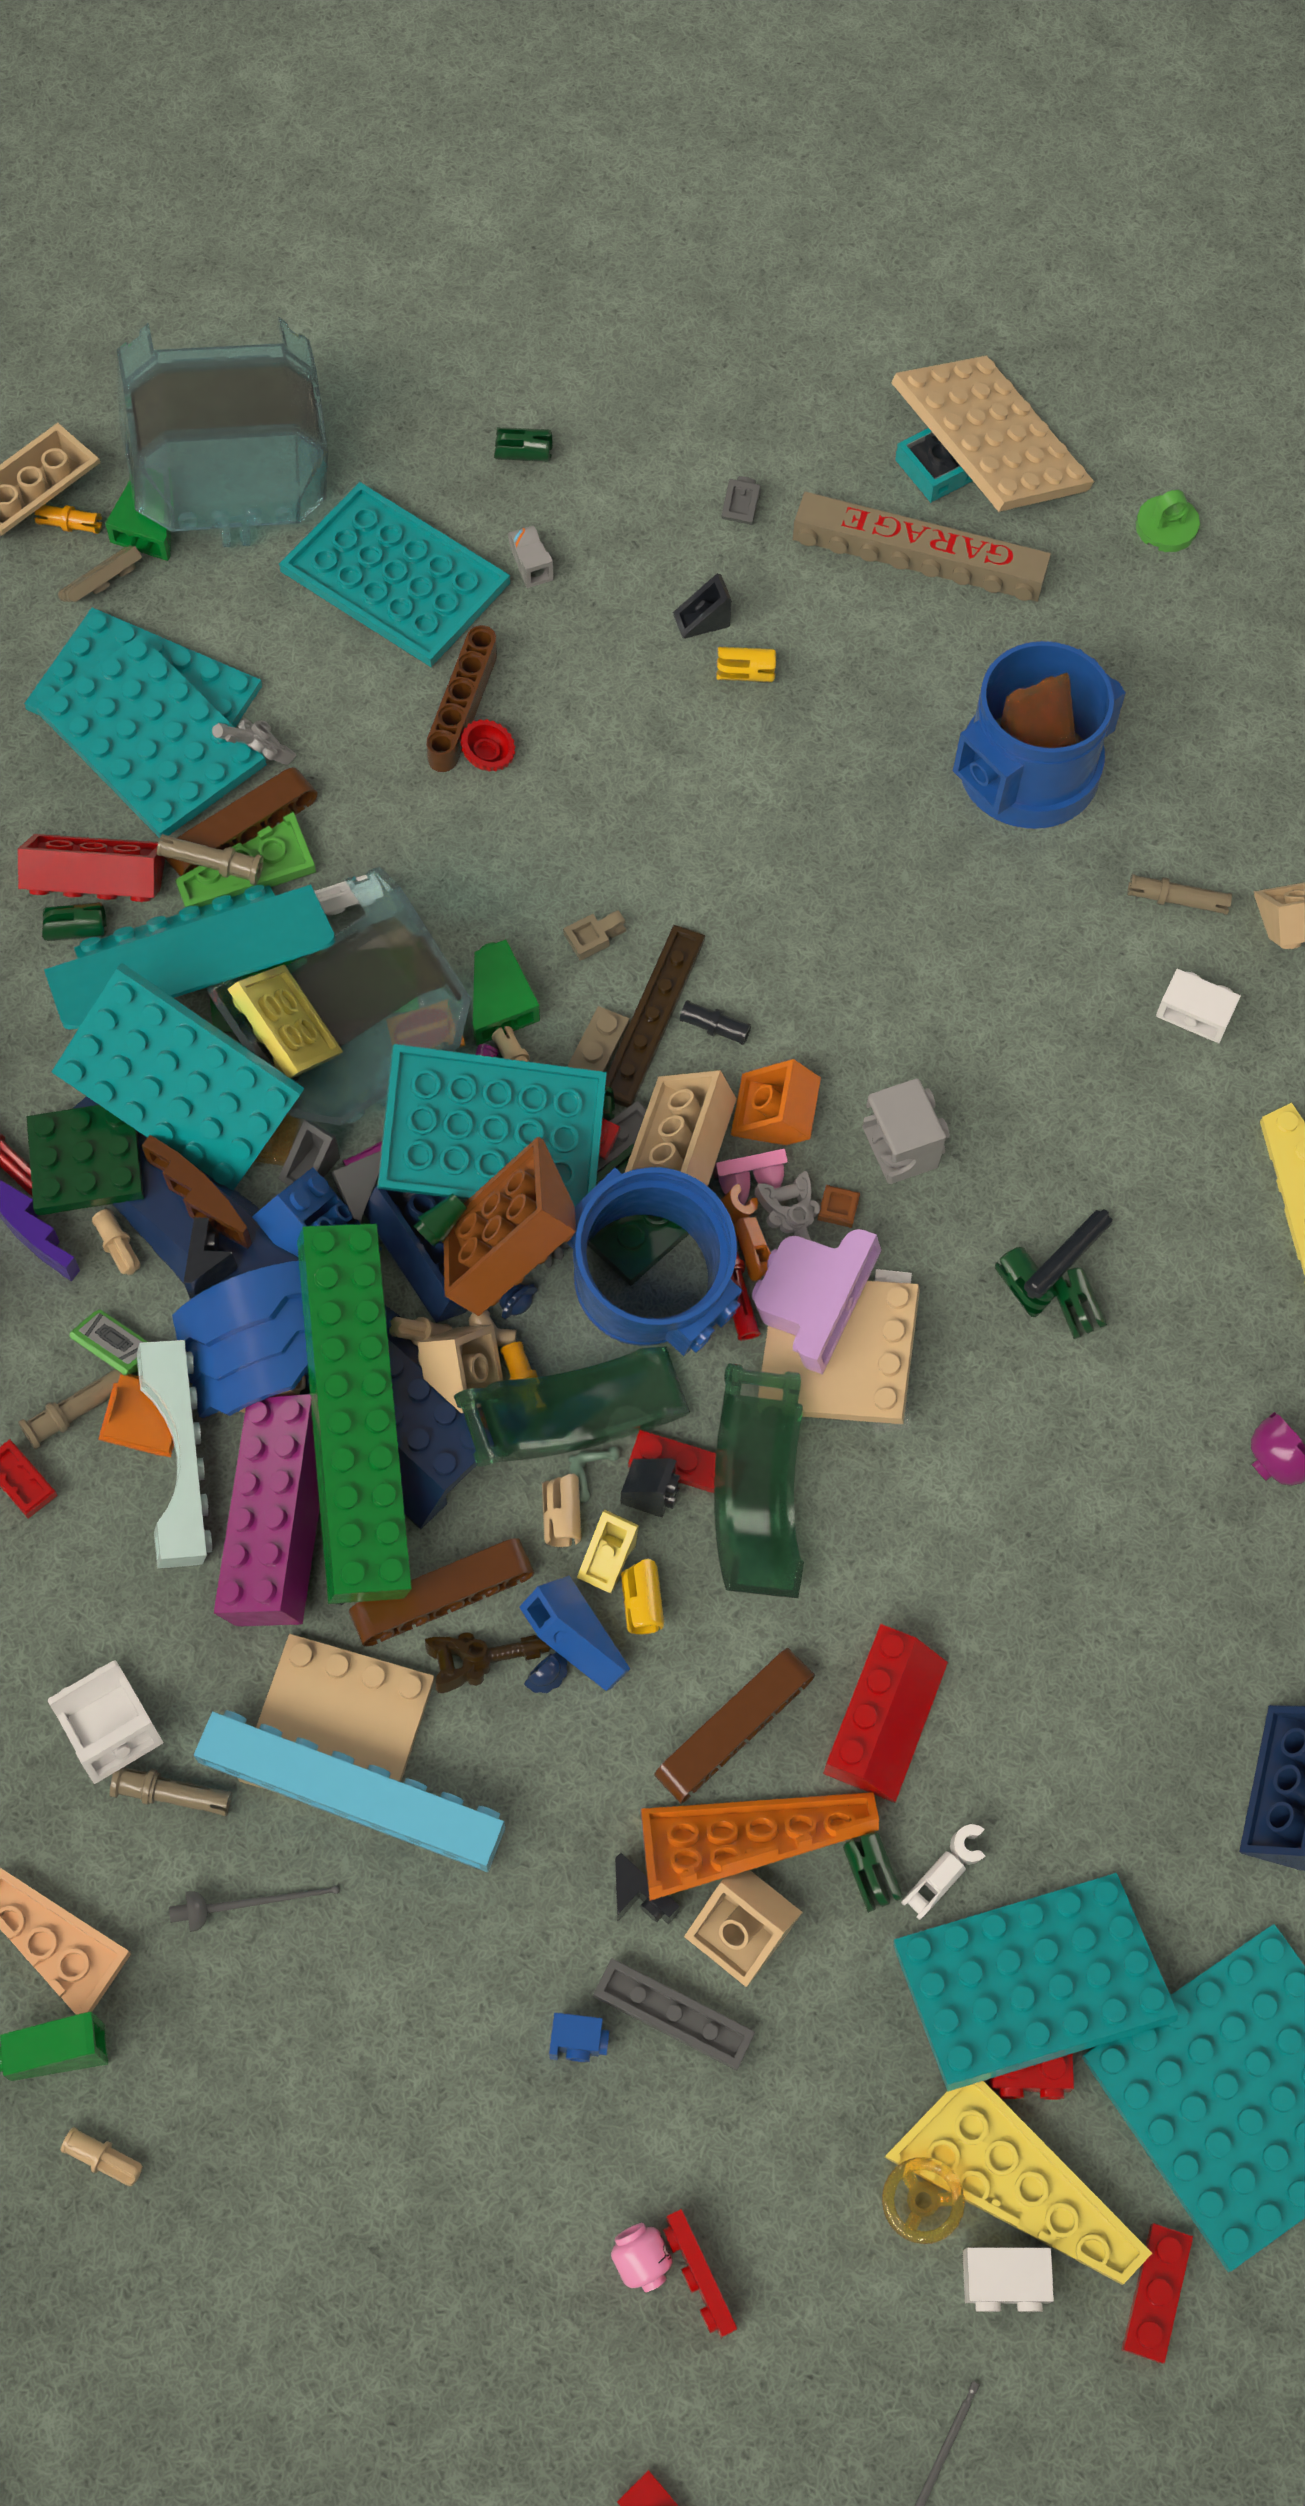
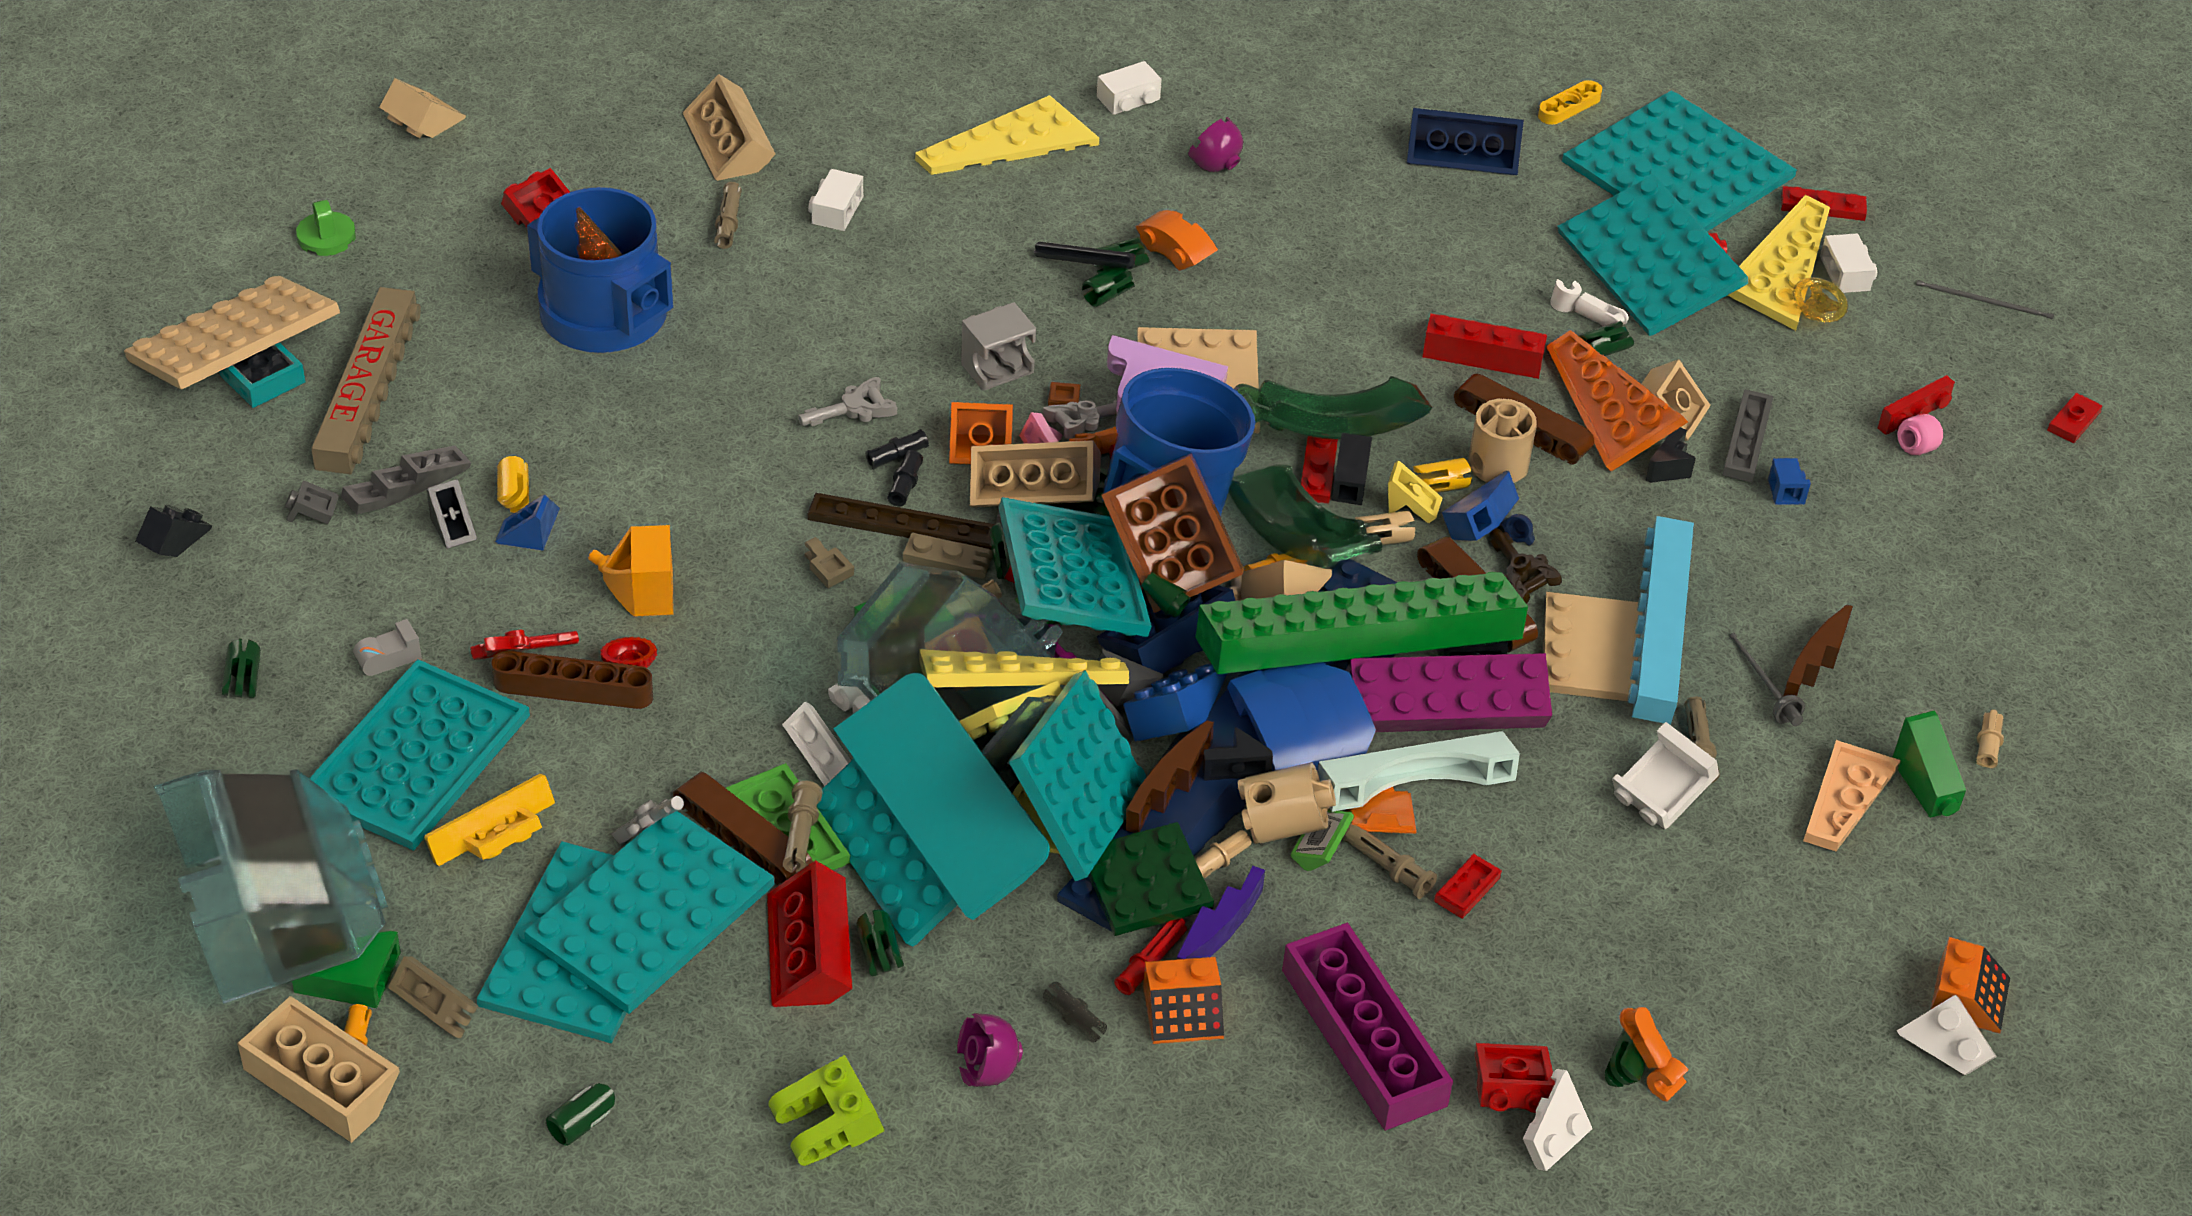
camera: 100 degrees left, 20 degrees down
none -> black slope [135,505,212,557]
none -> flat silver slope [341,445,471,515]
none -> yellow bracket [424,774,555,866]
none -> red piece [470,630,579,660]
none -> blue slope [495,495,560,550]
none -> red plate [501,168,570,227]
none -> light orange piece [588,525,673,616]
none -> light grey piece [798,377,897,426]
none -> black pin [865,429,929,470]
none -> light yellow wing [919,649,1129,687]
none -> orange brick [1136,210,1218,271]
none -> tan cylinder [1238,762,1336,844]
none -> tan cylinder [1468,398,1537,483]
none -> reddish brown slope [1783,605,1853,696]

